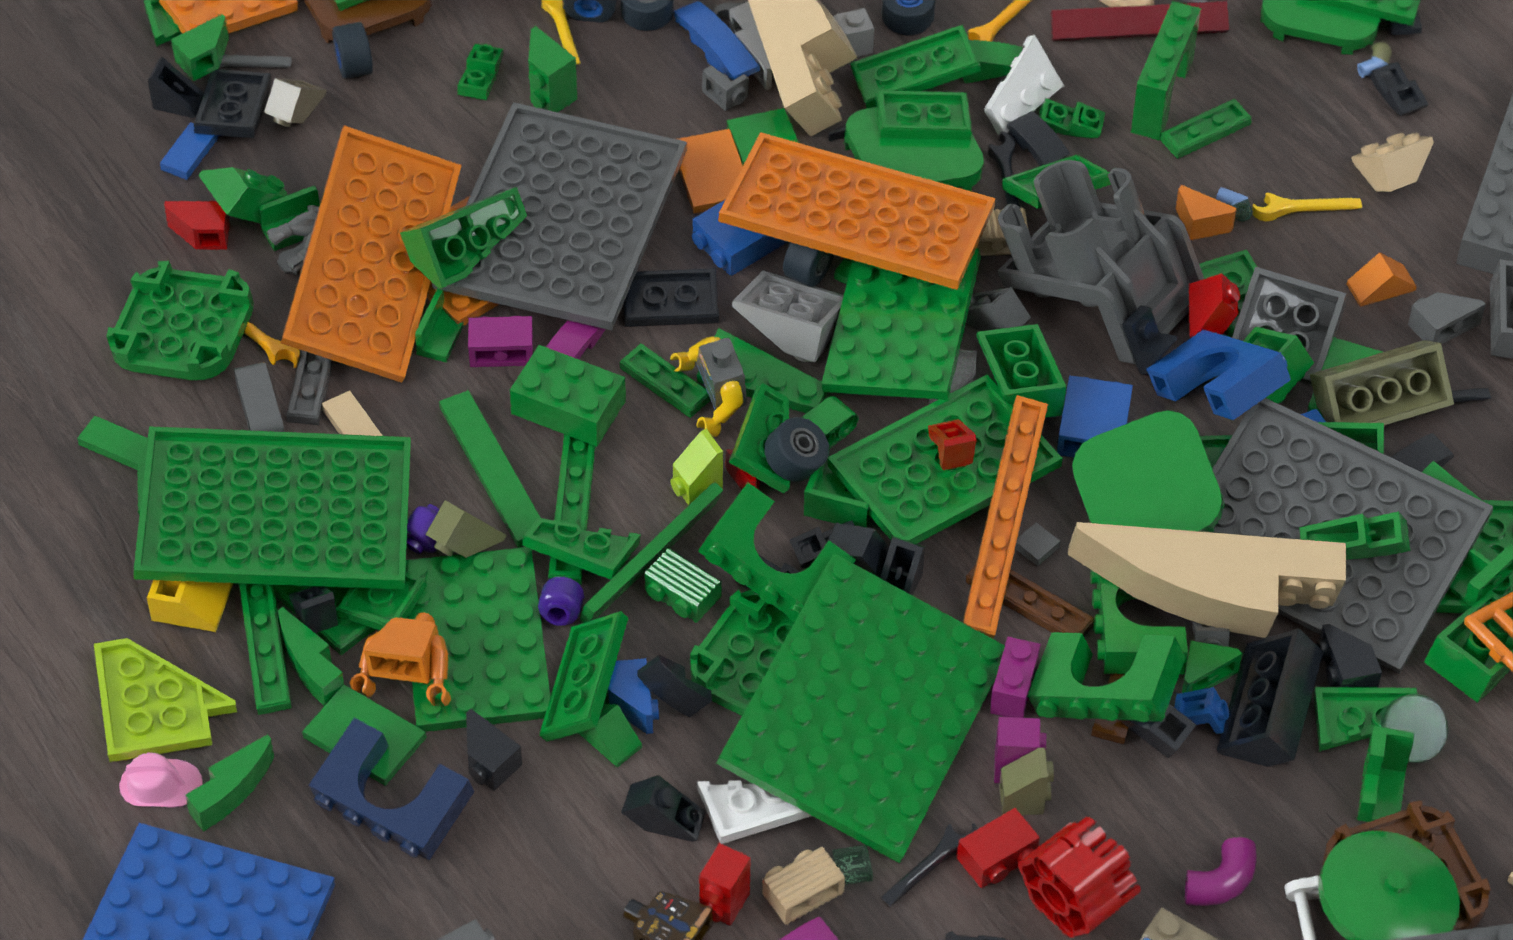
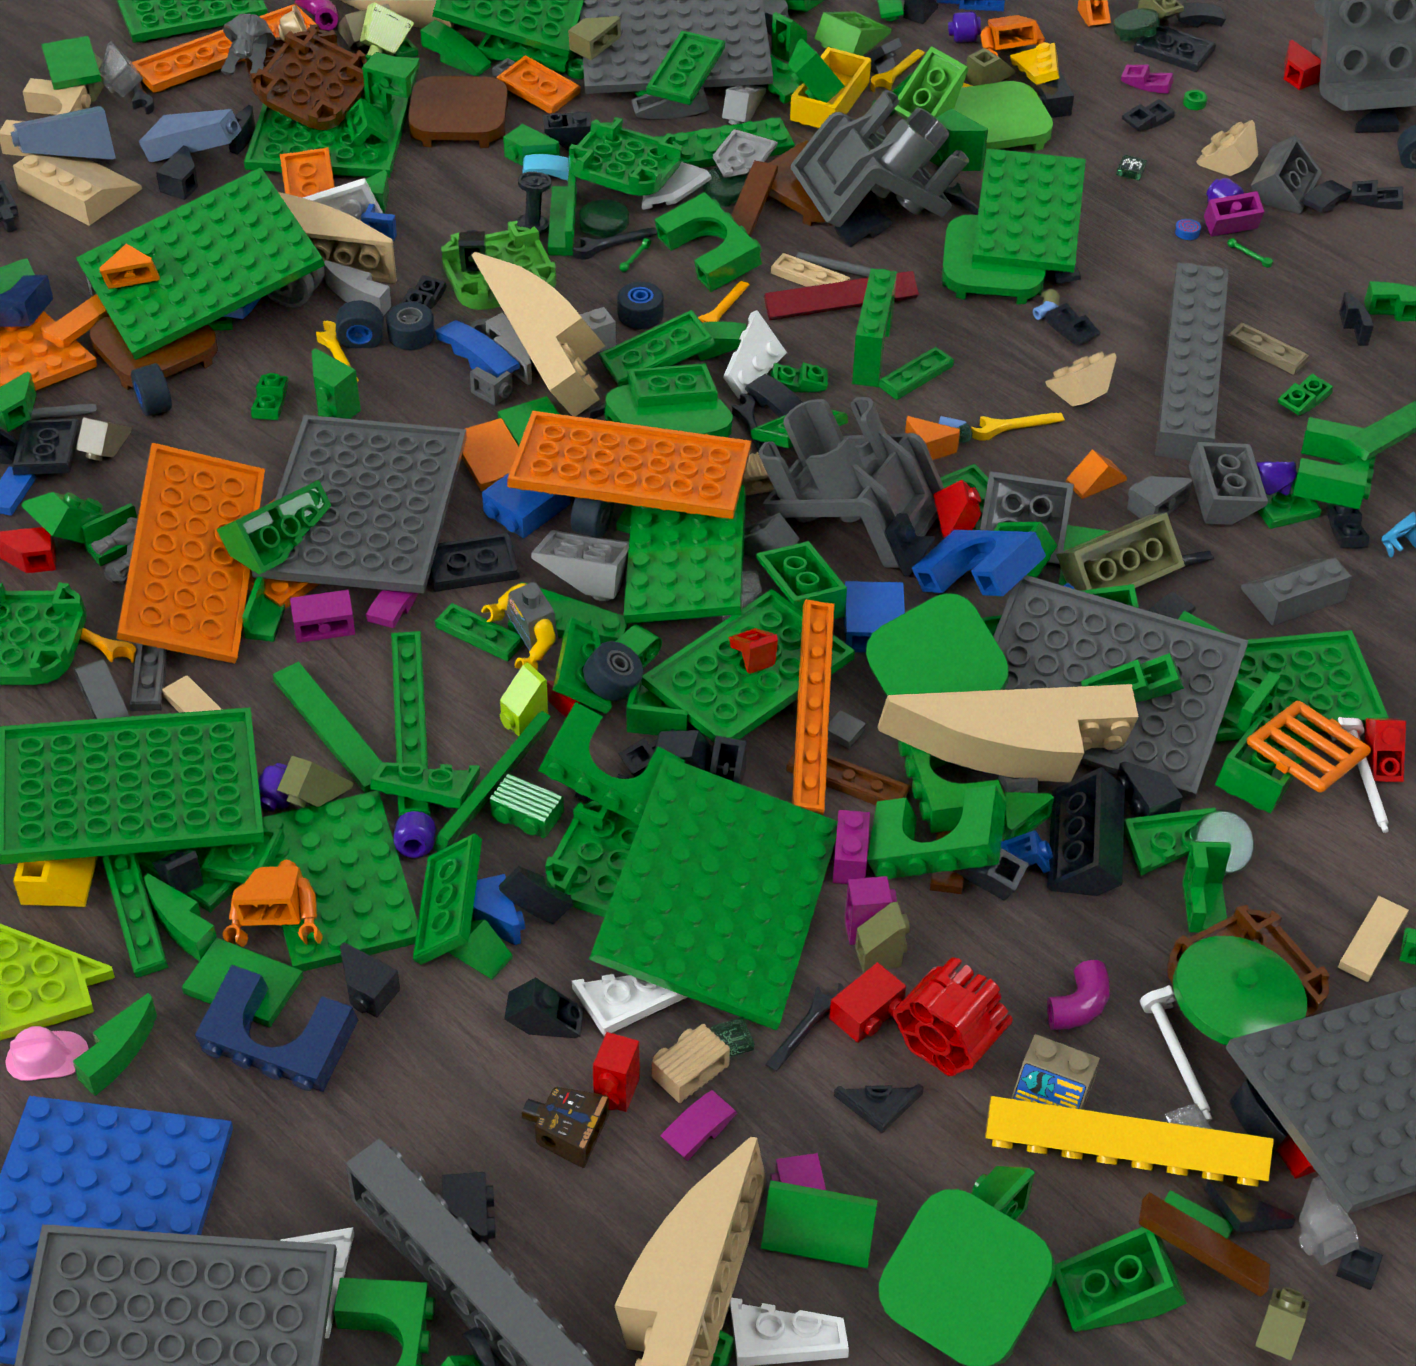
camera: 10 degrees left, 5 degrees down
green brick [510,345,626,447] -> none

